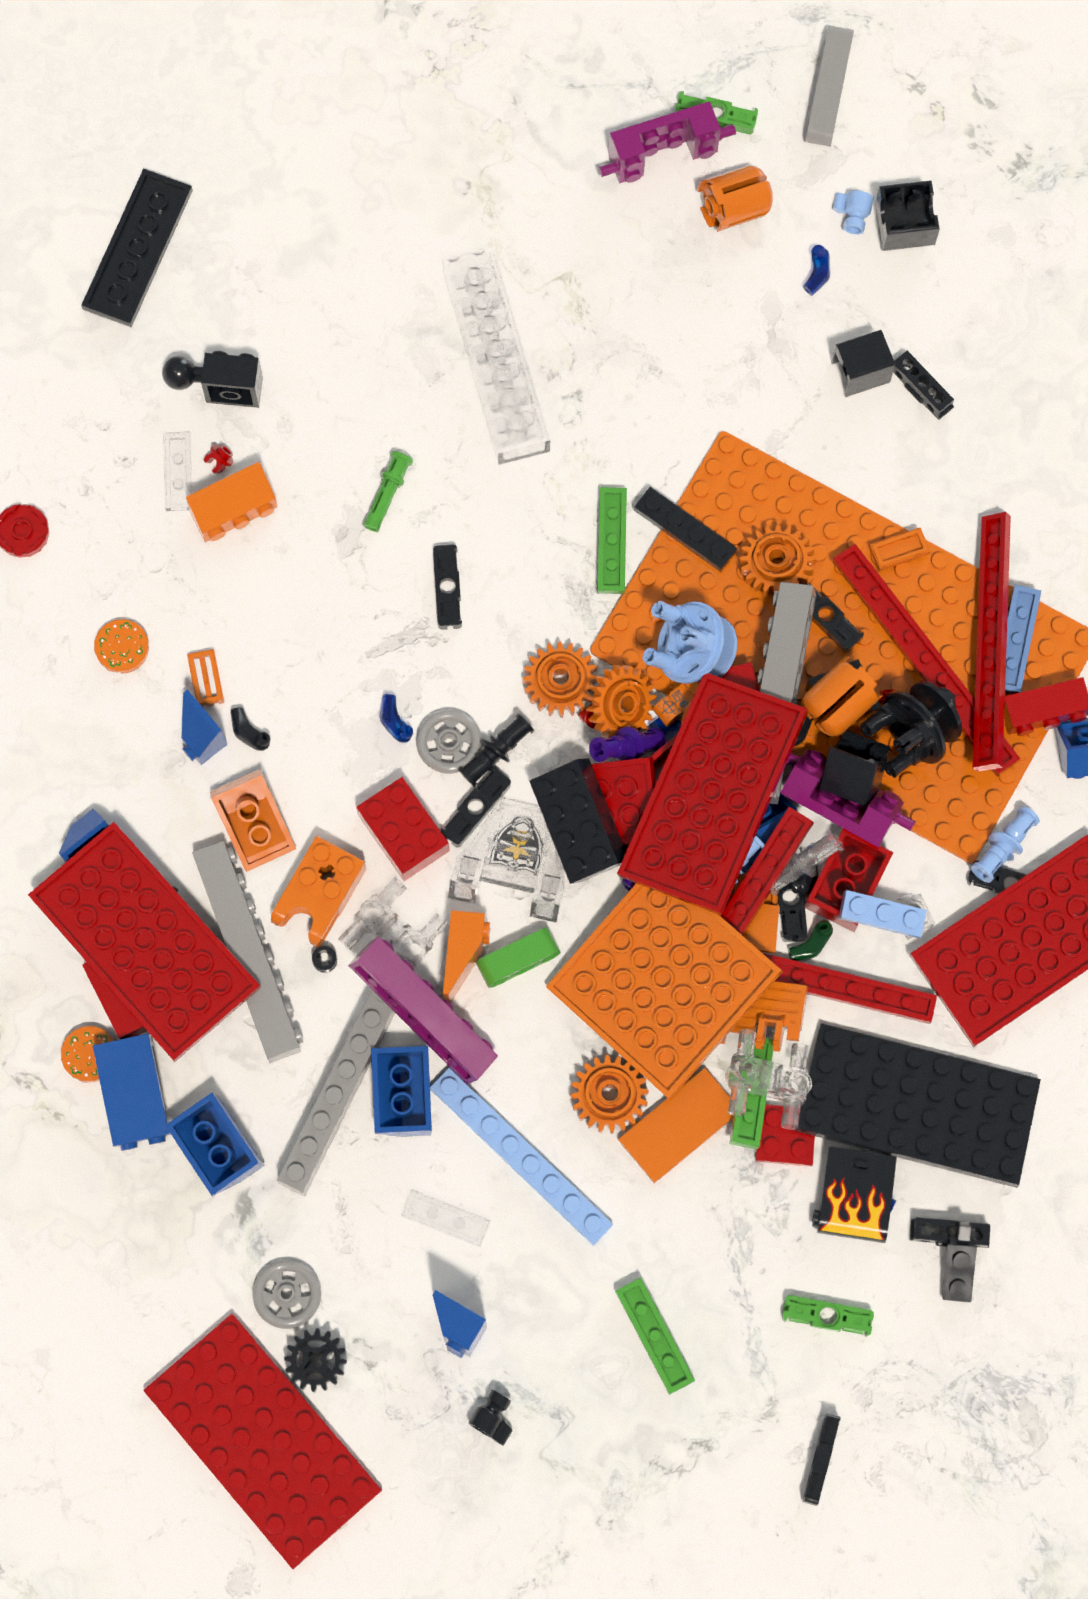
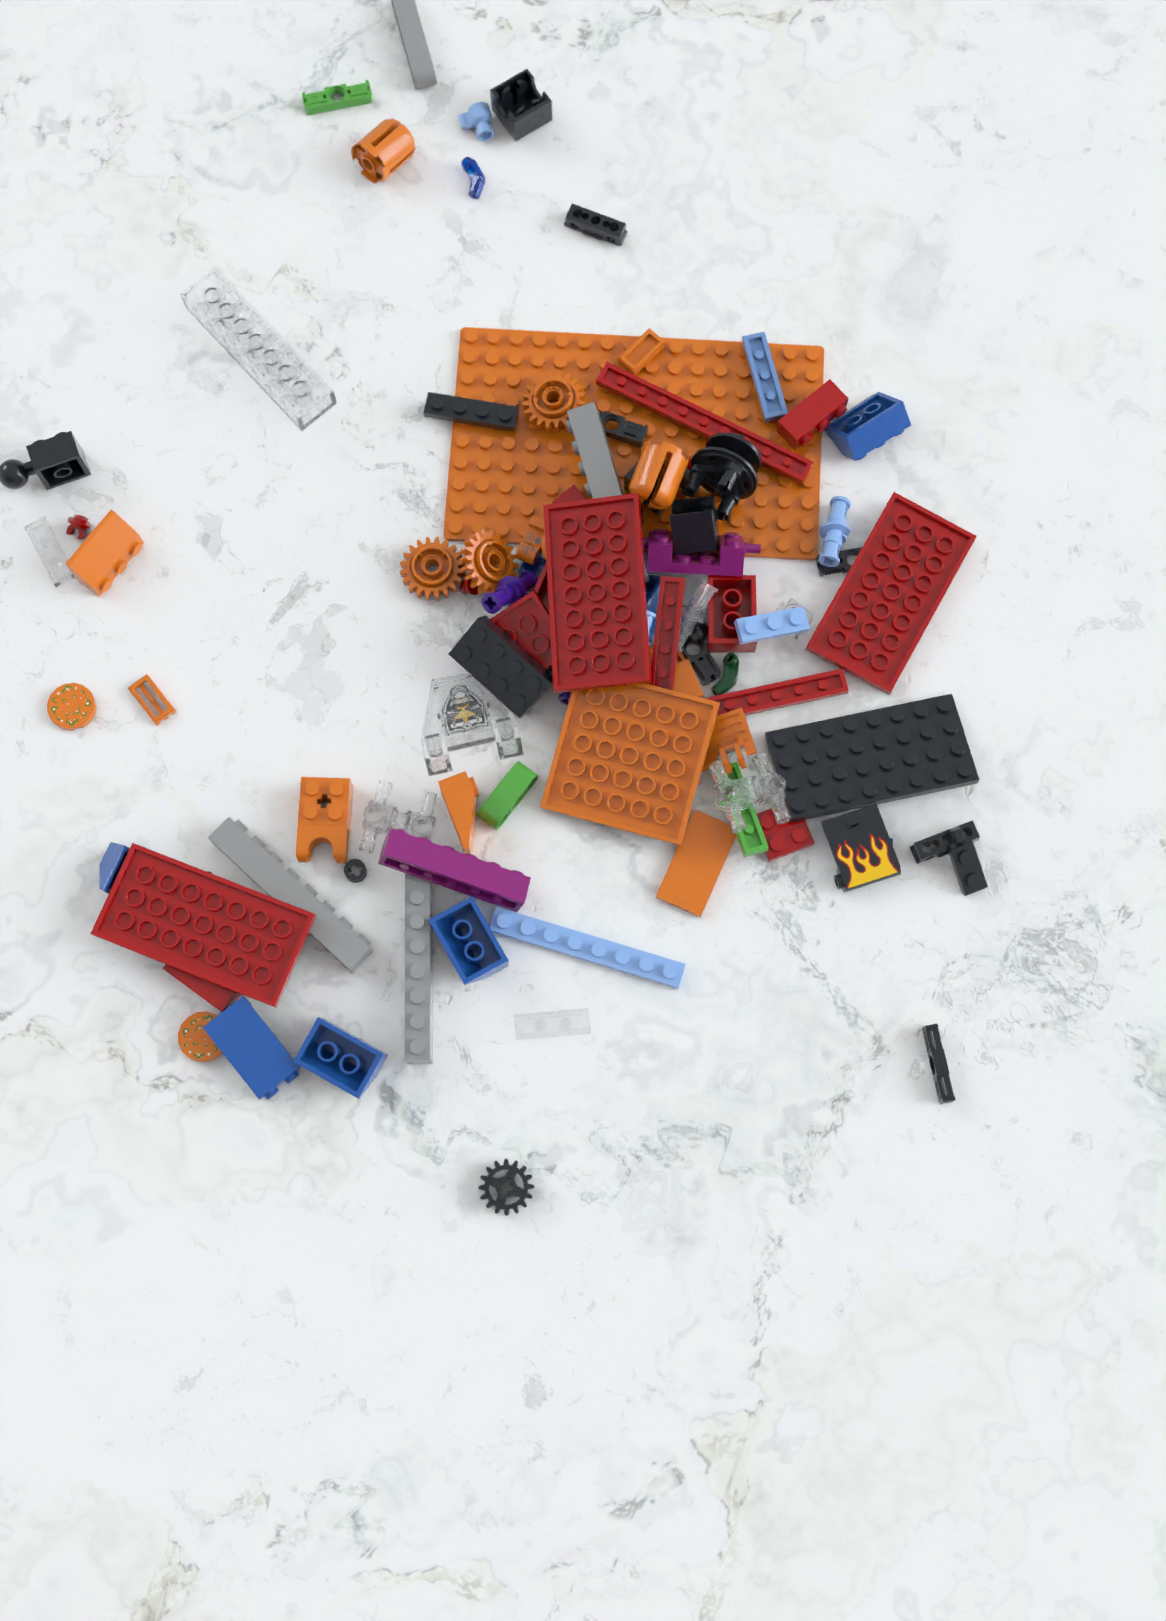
camera: 25 degrees left, 0 degrees up
red plate [143,1314,382,1570] -> none
blue slope [181,689,227,765] -> none
orange slope [210,769,296,872] -> none
black arm [230,707,271,751] -> none
light grey plate [252,1259,321,1329] -> none
red brick [356,777,450,881] -> none
bright green pin [363,451,413,533] -> none
clear blue arm [380,694,413,743] -> none
light grey plate [416,710,482,774] -> none
blue slope [432,1290,487,1358] -> none
black piece [433,545,463,630] -> none
black piece [441,768,511,847] -> none
black piece [457,713,534,787] -> none
black piece [468,1389,513,1446] -> none
orange gear [570,1055,649,1134] -> none
bright green plate [597,487,627,594] -> none
magenta brick [598,101,736,184] -> none
bright green plate [615,1278,695,1395] -> none
light blue piece [642,601,737,684] -> none
bright green piece [782,1295,874,1337] -> none
black piece [831,330,895,397] -> none
red plate [972,512,1011,771] -> none

